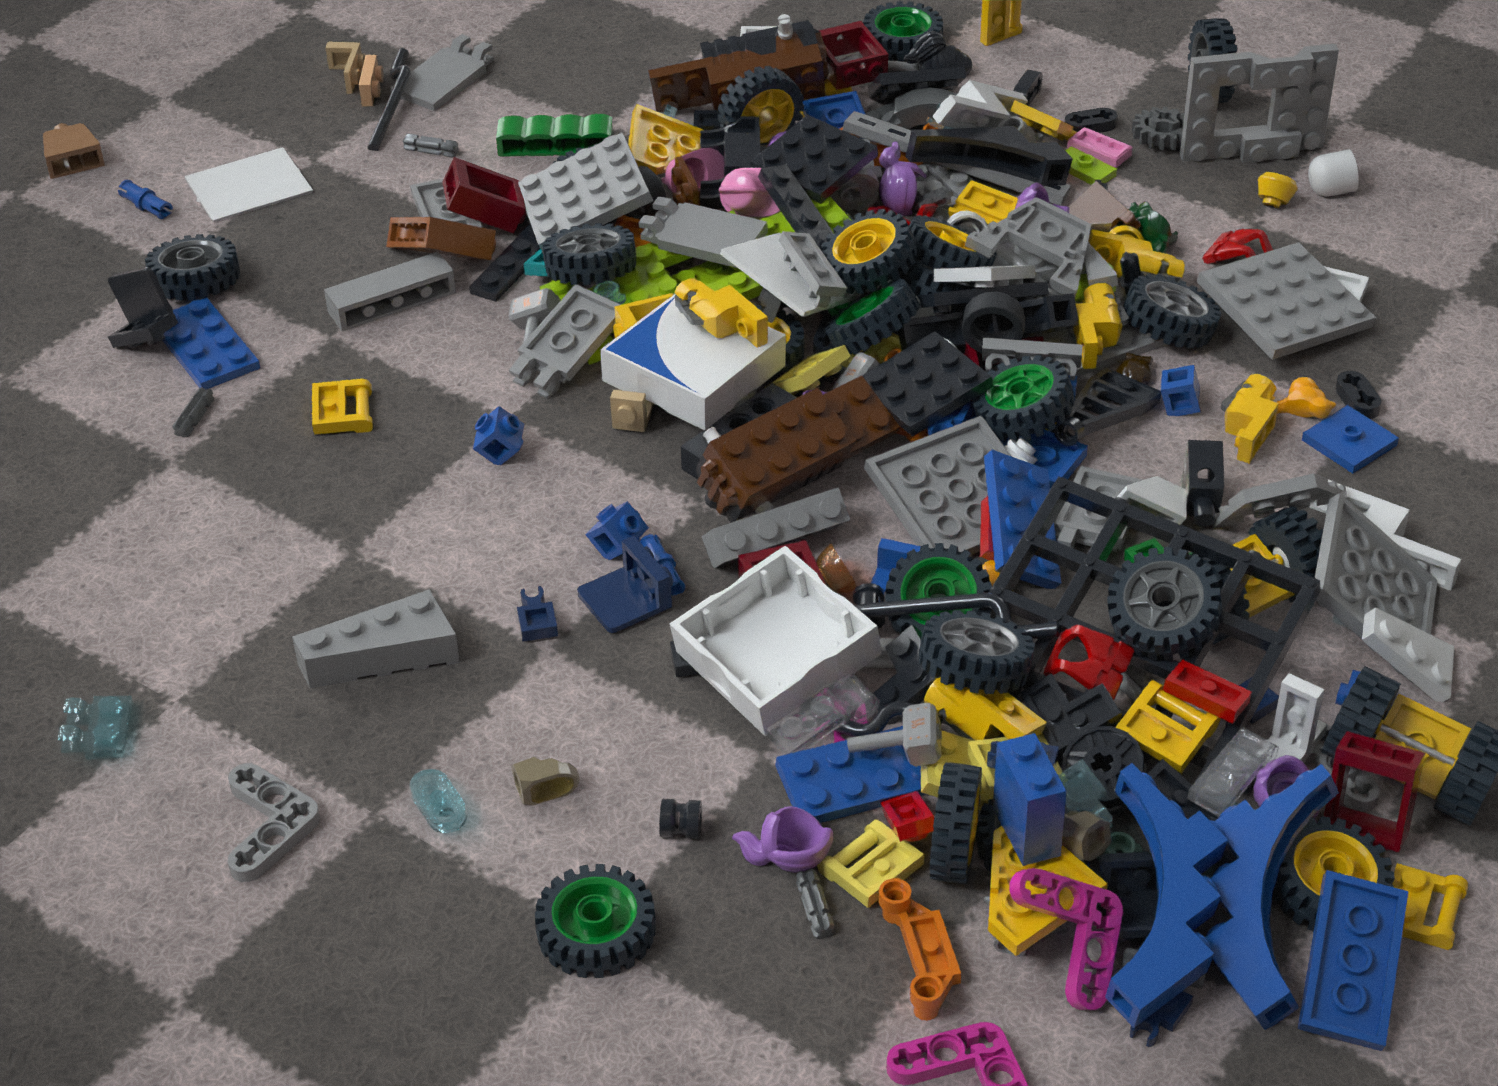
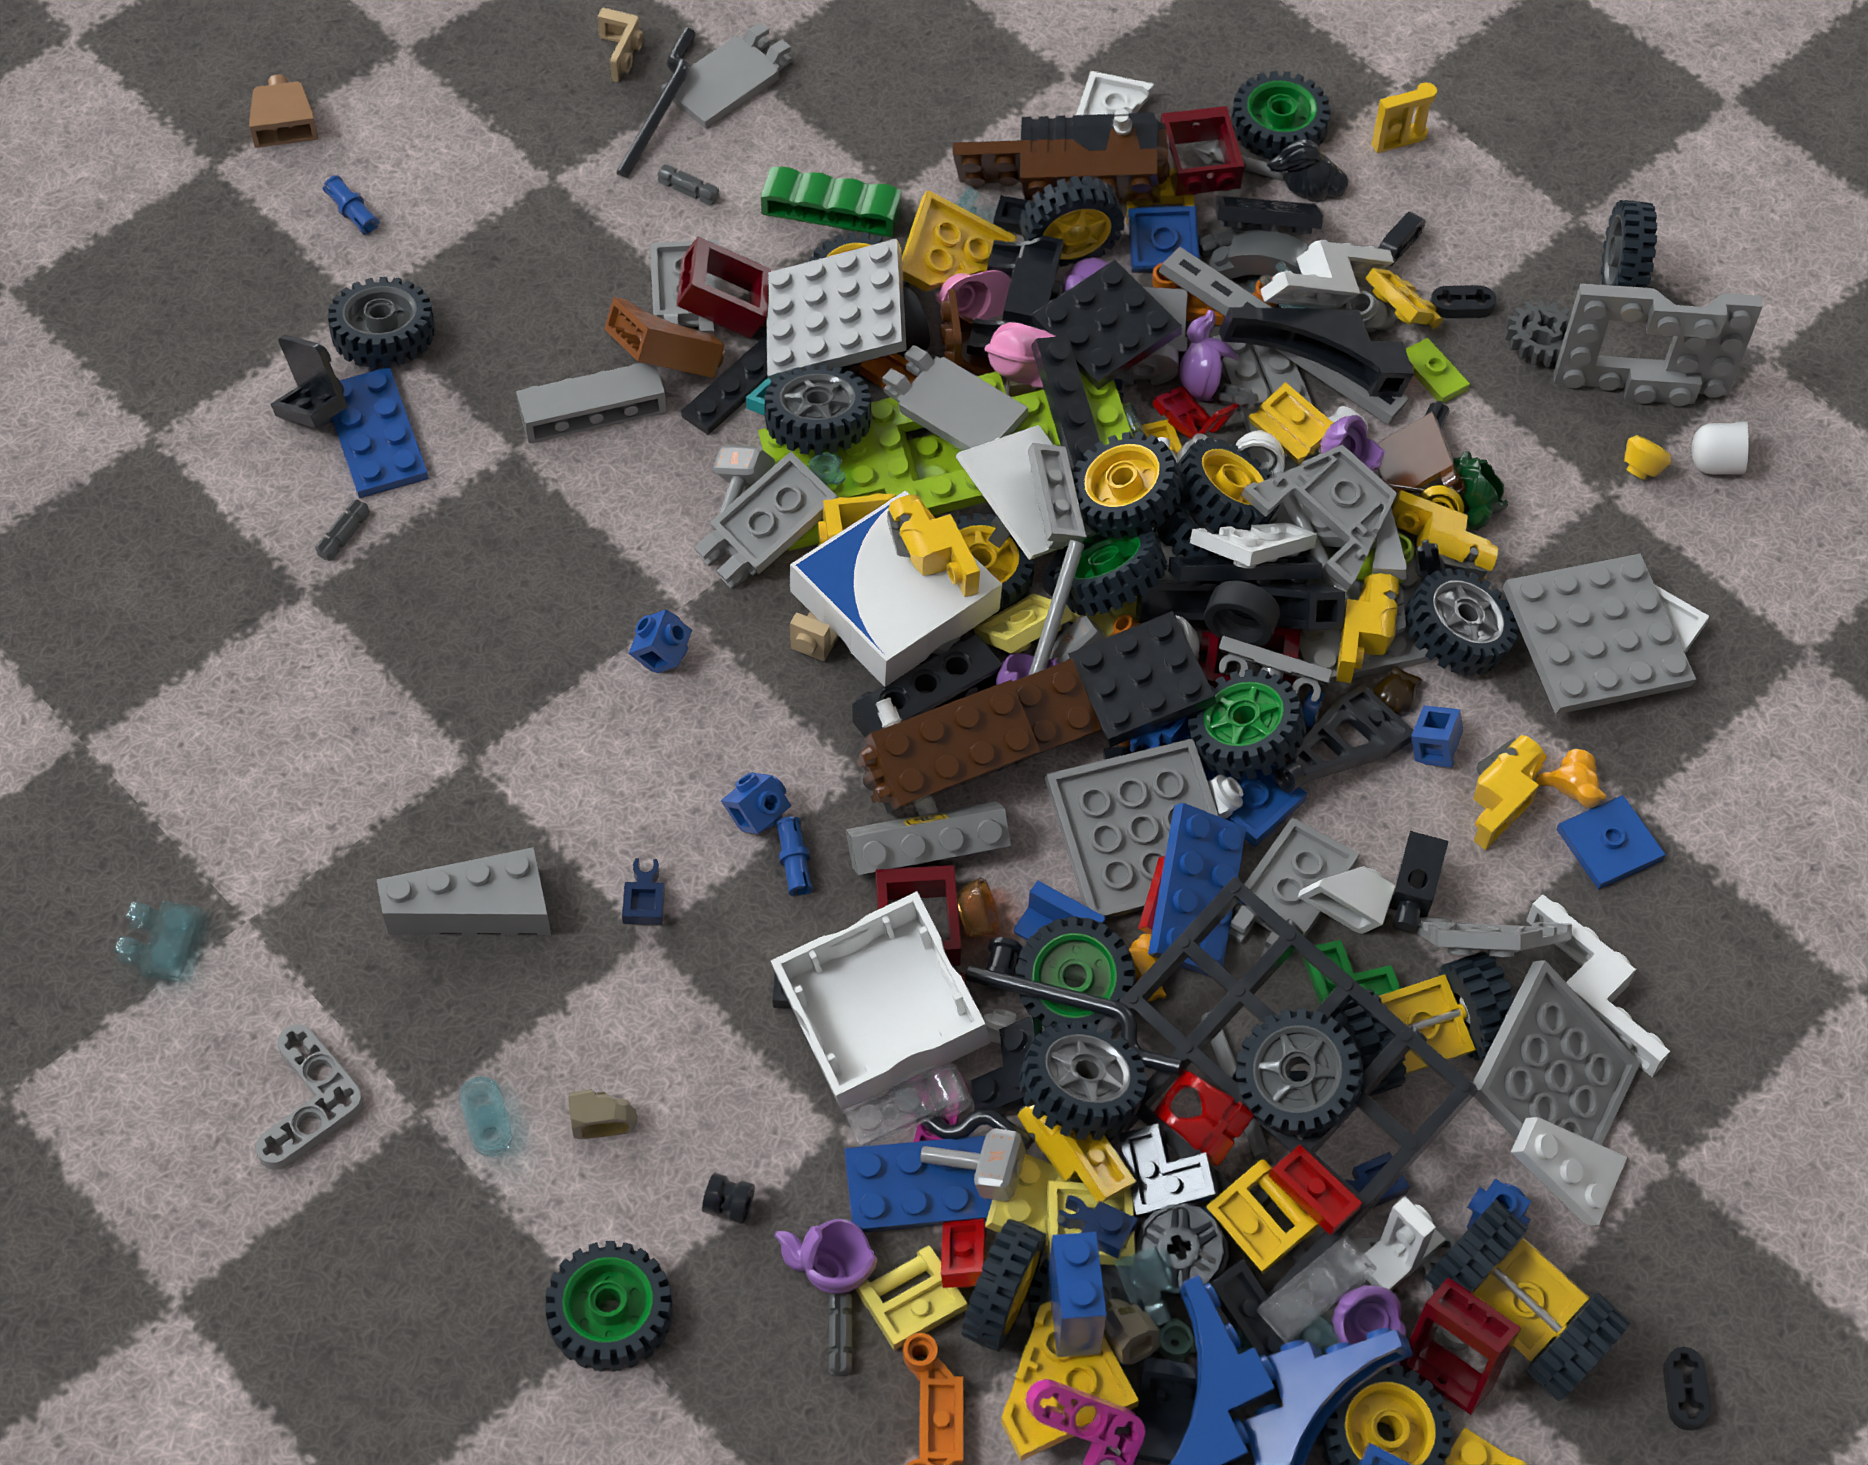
camera: 10 degrees right, 15 degrees up
white piece [185,147,313,223] -> none
yellow plate [312,379,373,435] -> none
light nougat plate [359,55,384,106] -> none
dark blue bracket [577,536,673,633] -> none
bright pink plate [1067,127,1133,168] -> none
red piece [1202,229,1273,264] -> none
black beam [1335,371,1382,419] -> none
none -> light grey bar [1029,540,1084,675]

